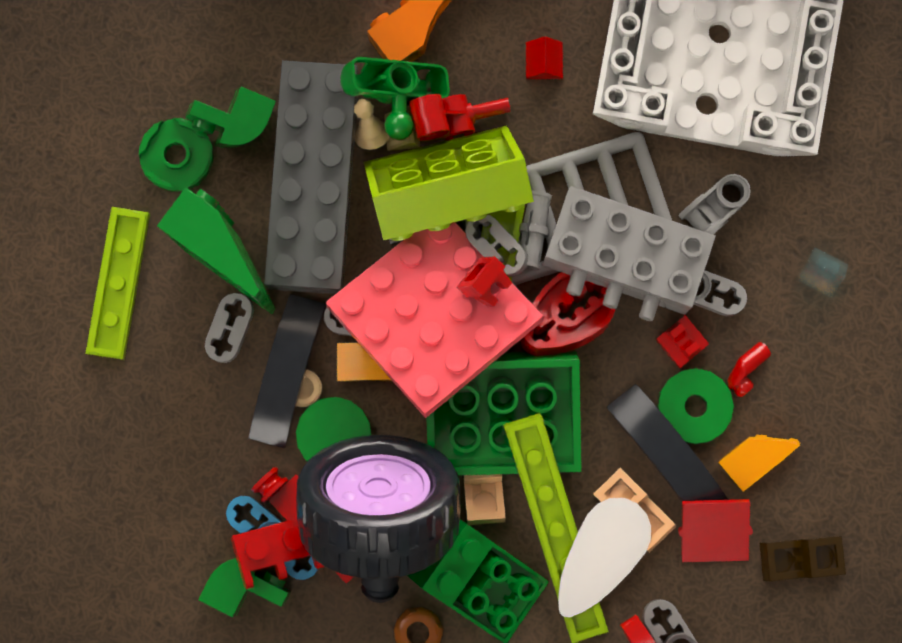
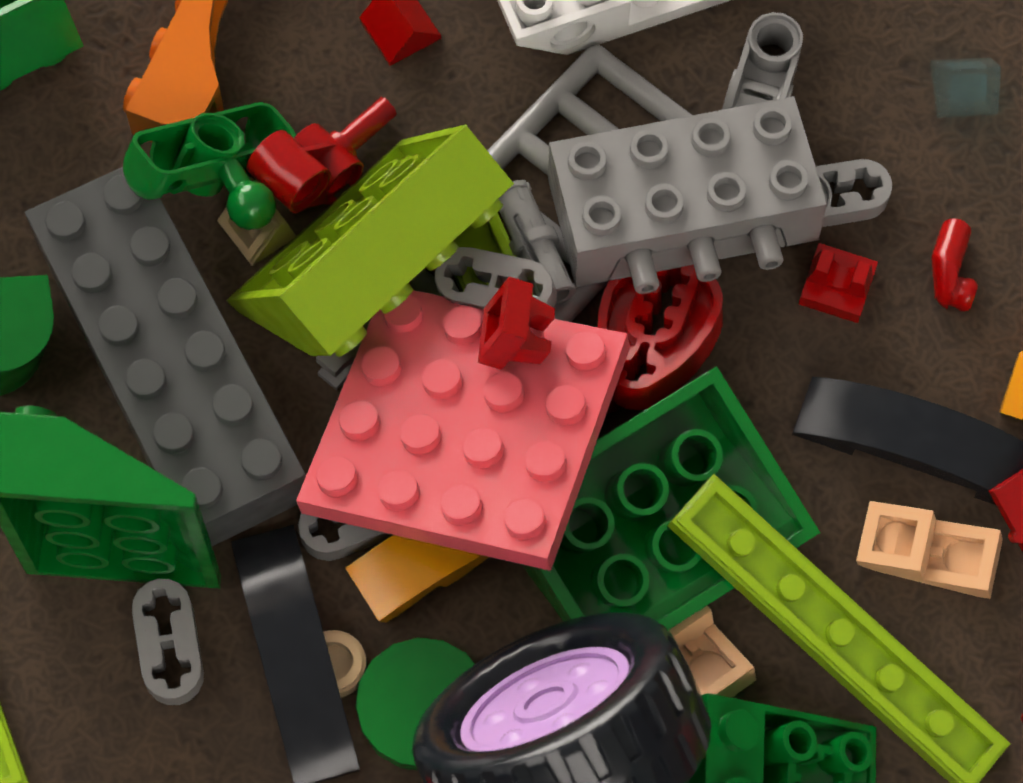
camera: 35 degrees left, 15 degrees down
tan piece [354,99,390,150] -> none
white sticker [558,498,651,617] -> none
green tile [657,368,734,444] -> none

